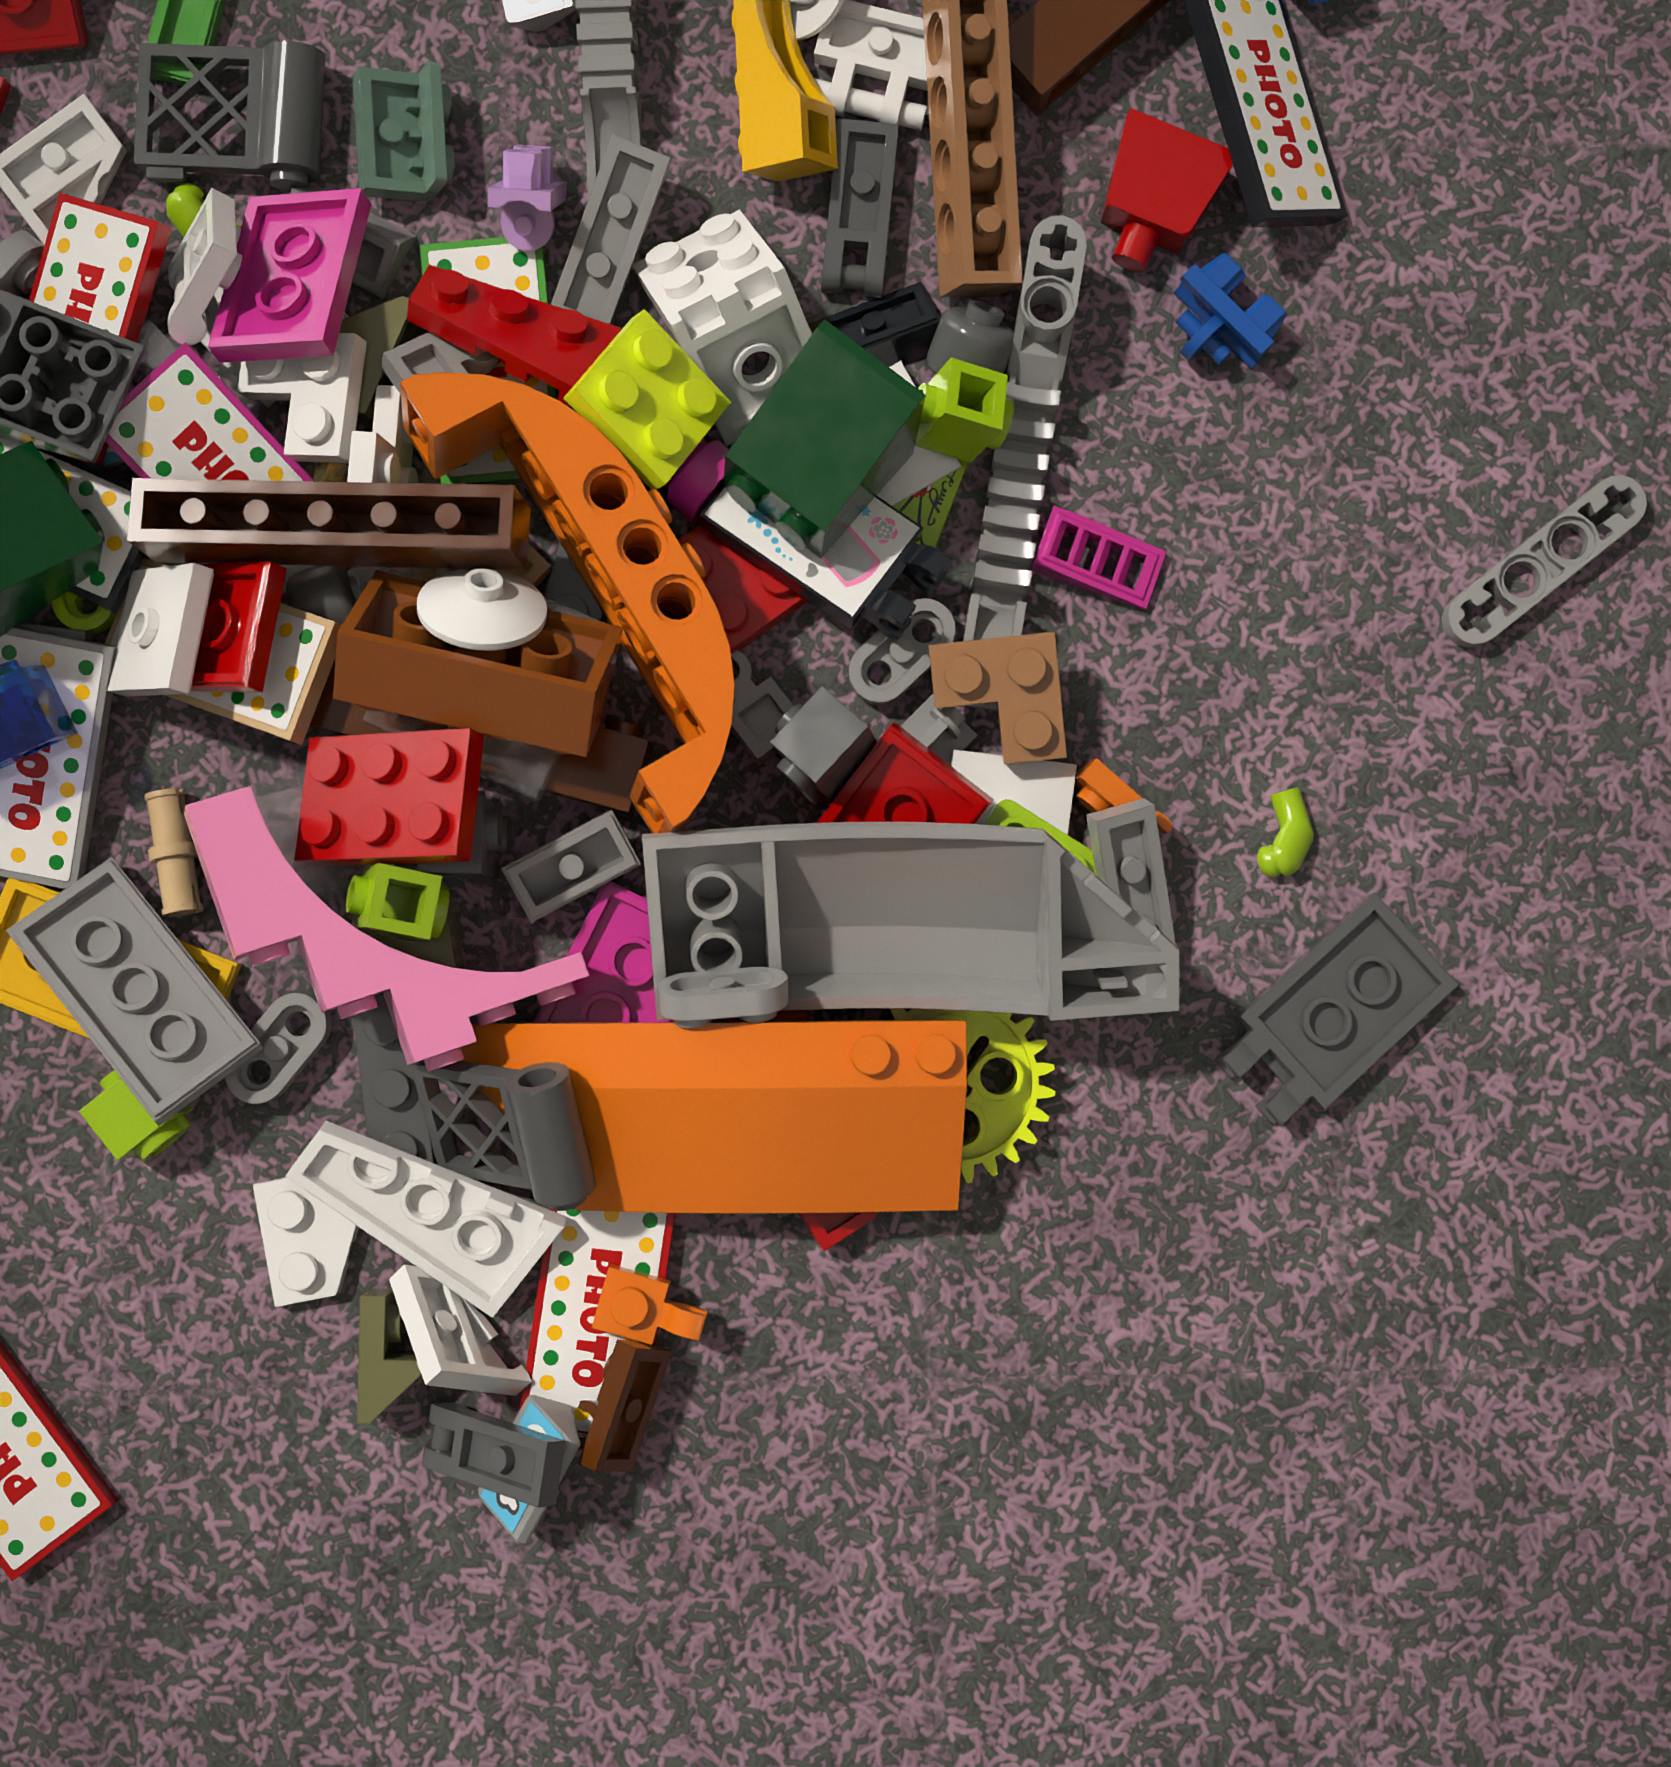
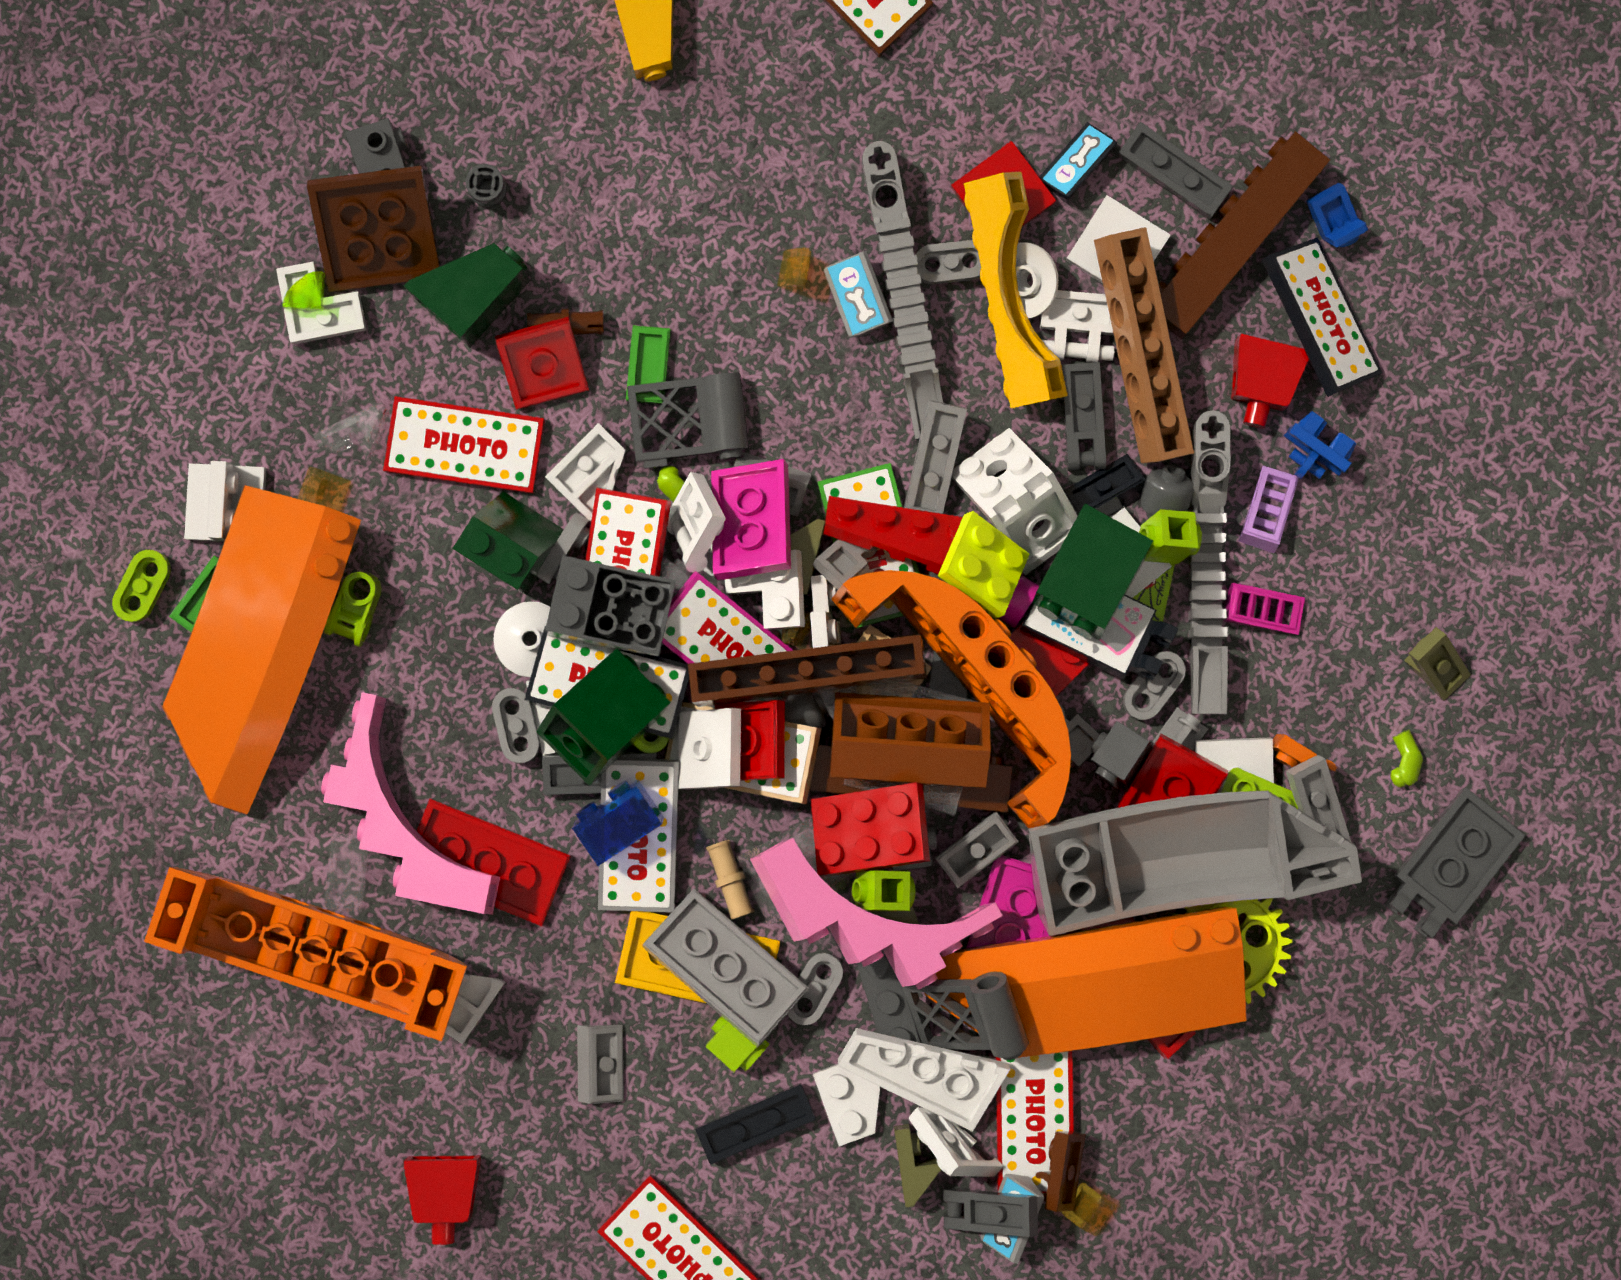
camera: 10 degrees left, 0 degrees up
sand green bracket [353,61,454,201] -> none
white dish [417,568,547,651] -> none
lavender hips [488,144,567,251] -> none
orange plate [592,1264,708,1345] -> none
light grey plate [657,967,789,1028] -> none
medium nougat plate [929,631,1067,764] -> none
light grey beam [1442,475,1647,648] -> none
none -> black plate [695,1083,816,1165]
none -> clear yellow slope [1062,1182,1117,1236]
none -> lavender slope [1238,466,1299,553]
none -> olive slope [1404,627,1471,701]

